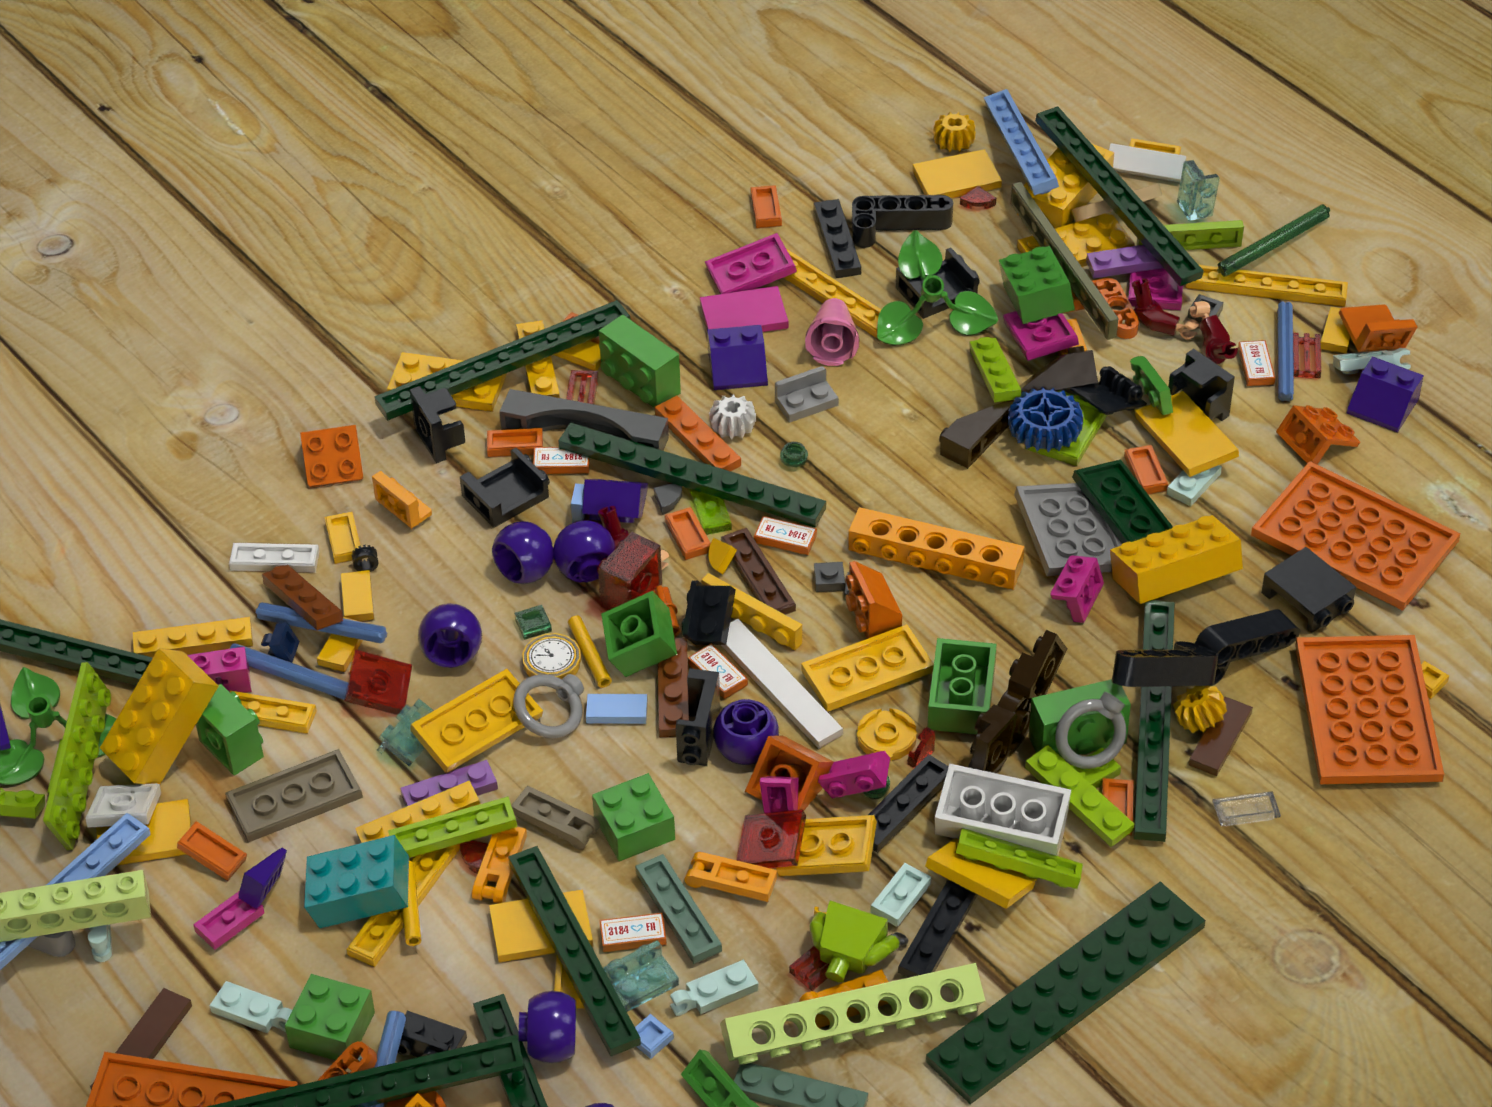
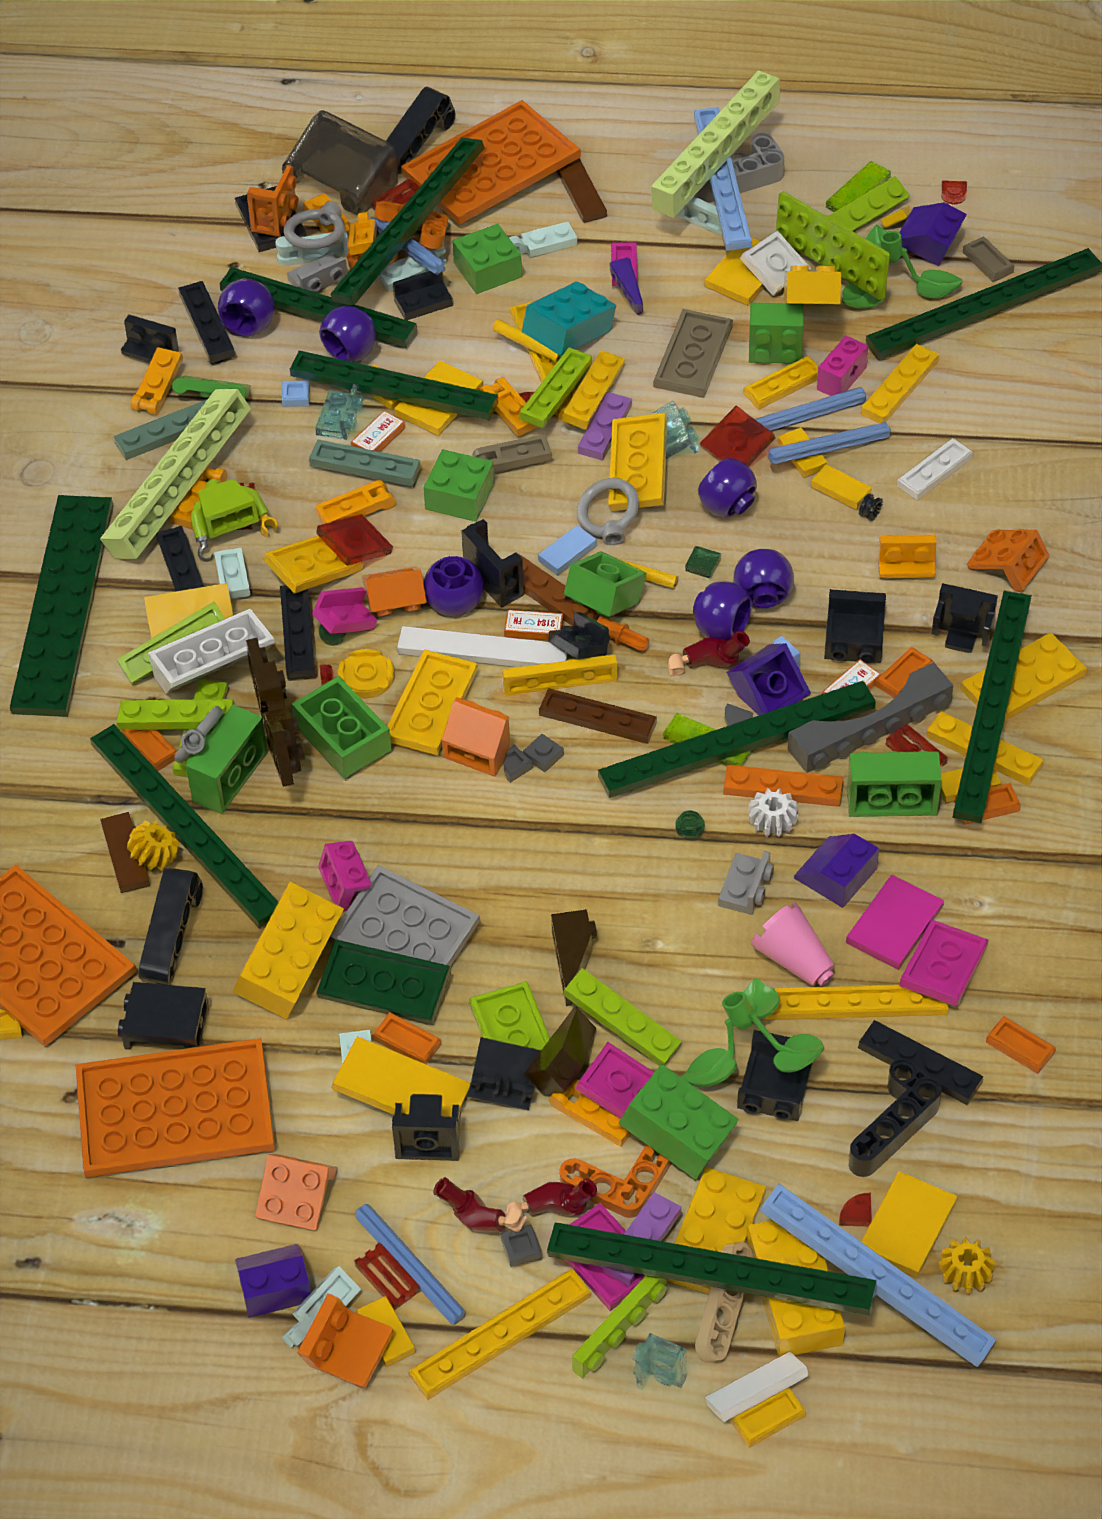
camera: 135 degrees right, 5 degrees up
orange tile [177,821,247,881] -> none
dark blue tile [261,622,300,663] -> none
dark orange plate [262,565,343,630] -> none
yellow tile [325,512,360,564] -> none
tile [522,633,581,679] -> none
clear red brick [597,532,662,610] -> none
orange tile [665,507,711,560] -> none
light aqua plate [670,960,759,1016] -> none
yellow tile [708,538,737,574] -> none
tile [754,516,817,555] -> none
dark pink slope [760,776,799,825] -> none
light orange brick [848,507,1025,590] -> none
blue gear [1008,386,1083,453] -> none
olive tile [1010,181,1119,340] -> none
black beam [1112,641,1218,687] -> none
bright green plate [1130,356,1173,415] -> none
clear tile [1212,791,1281,826] -> none
clear green axle [1217,204,1331,277] -> none
tile [1238,340,1275,386] -> none

